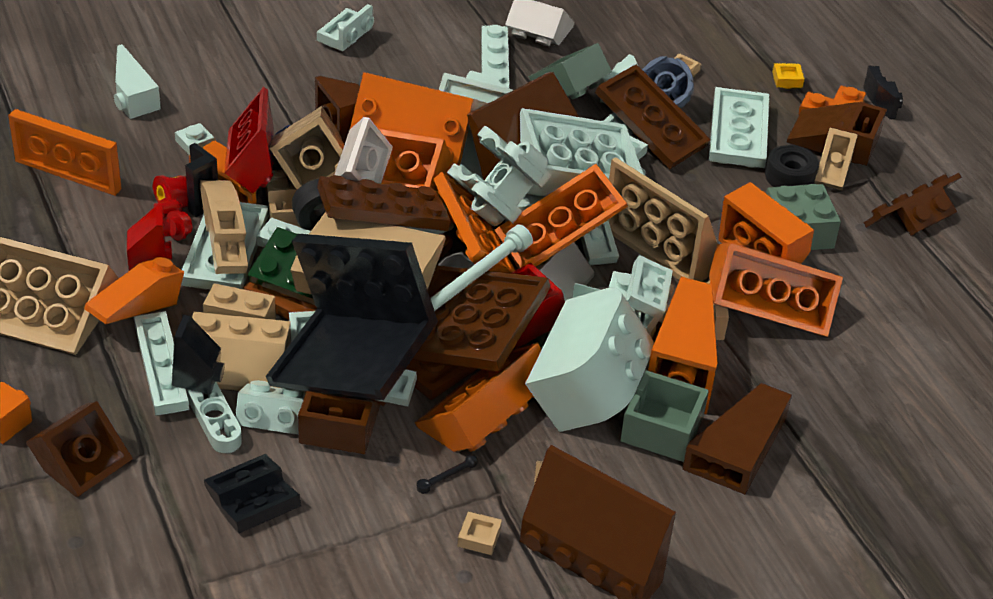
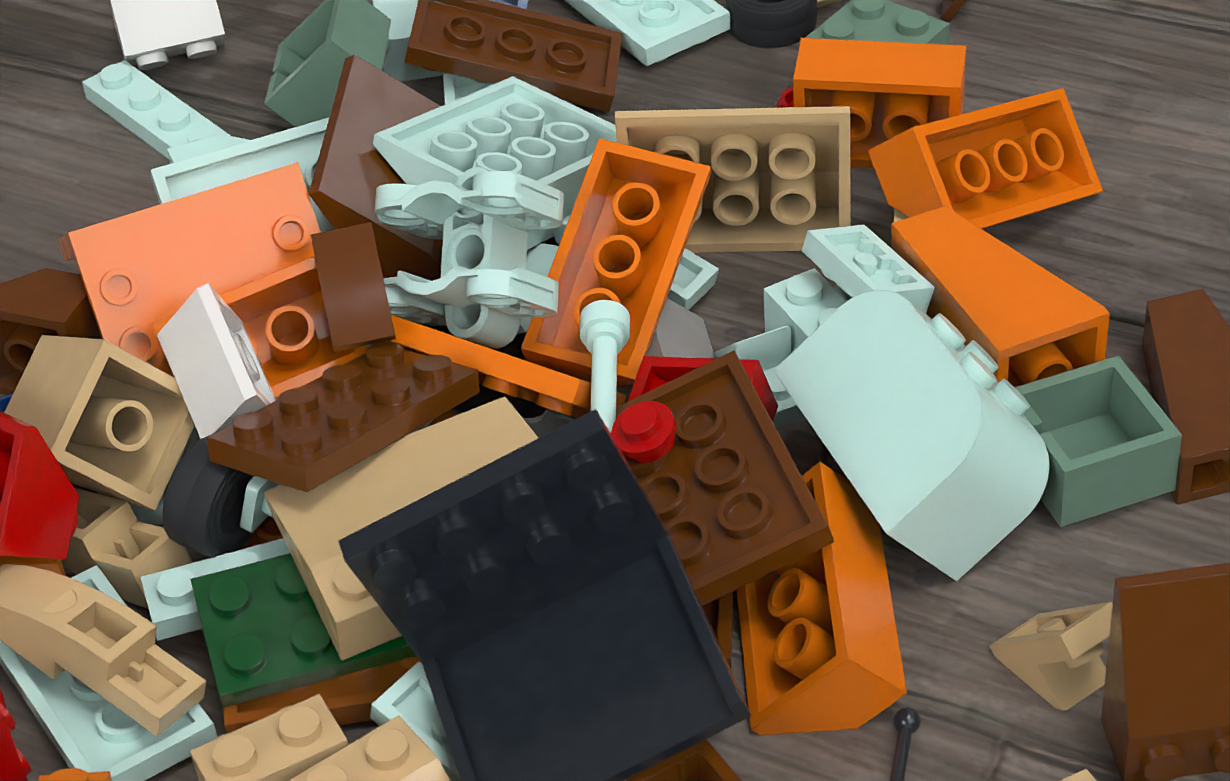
camera: 35 degrees left, 0 degrees up
none -> reddish brown slope [311,222,396,352]
none -> red plate [611,401,677,463]

